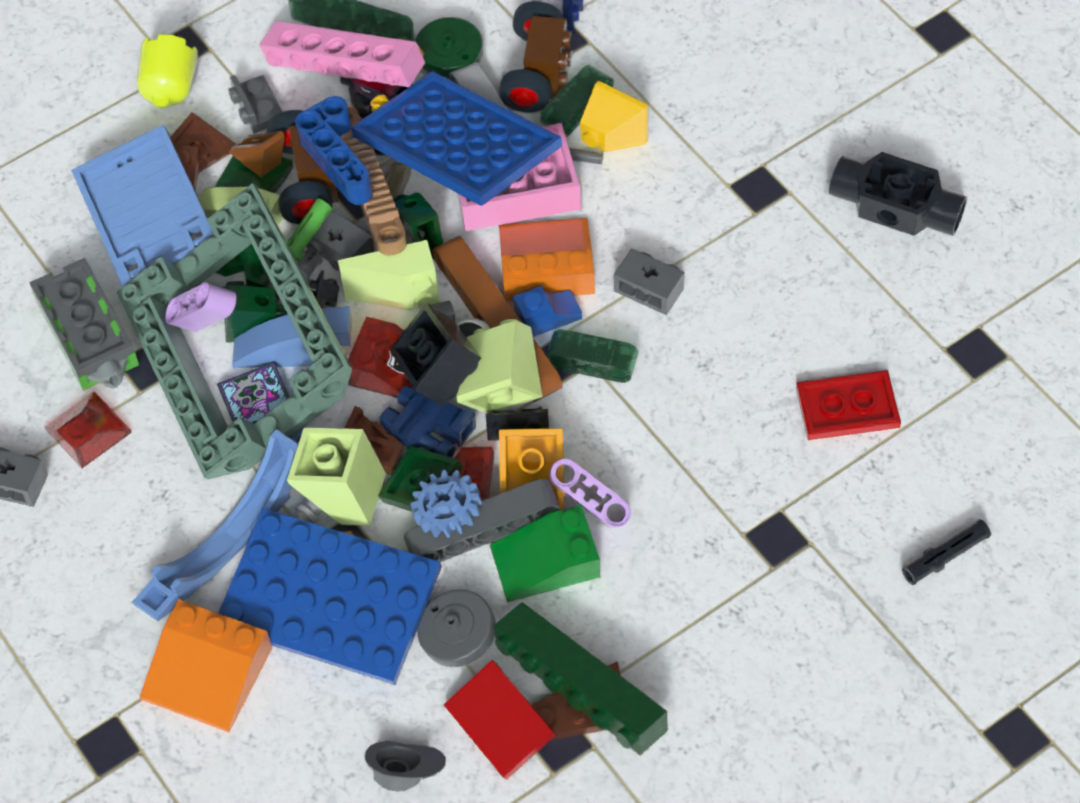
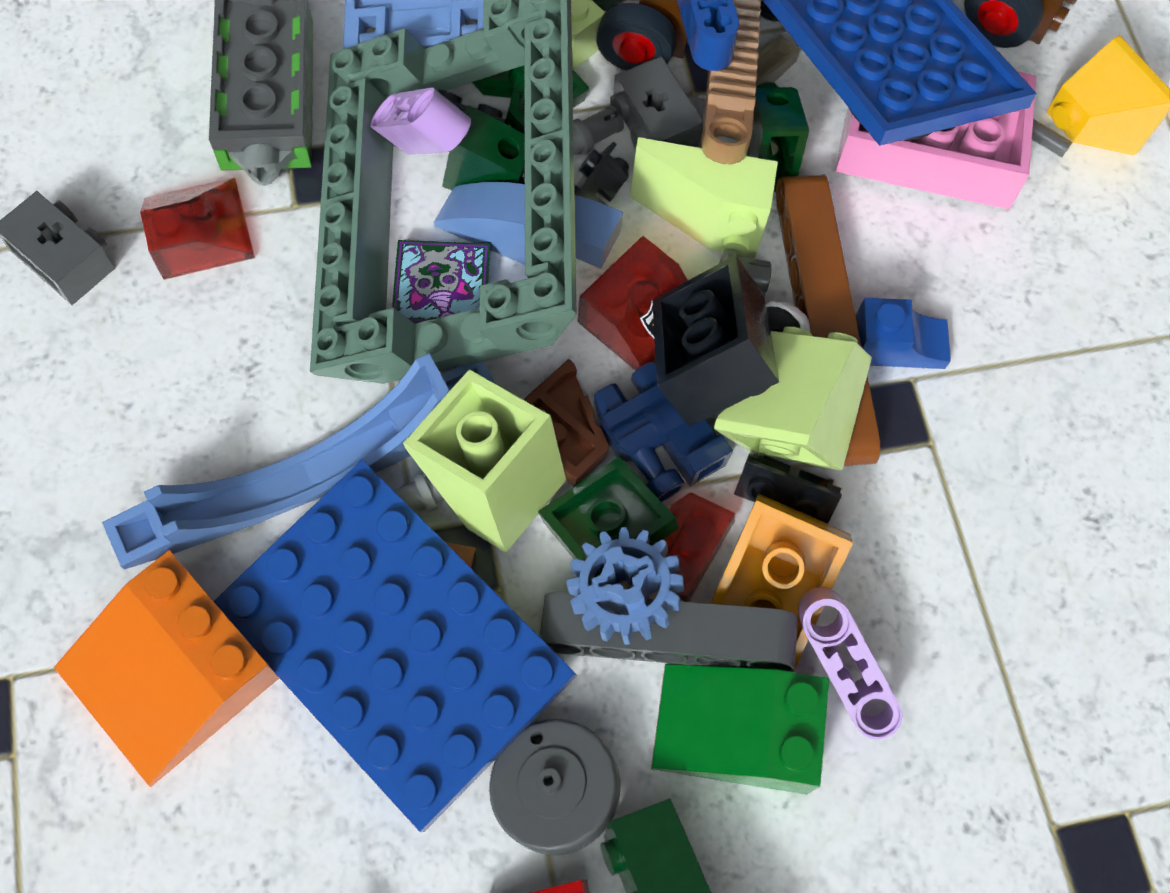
camera: 15 degrees right, 10 degrees up
bright green pin [287,198,333,262] -> none
orange slope [499,218,595,301] -> none
clear green beam [540,64,614,137] -> none
clear green beam [546,329,639,383] -> none
dark grey brick [614,248,684,315] -> none

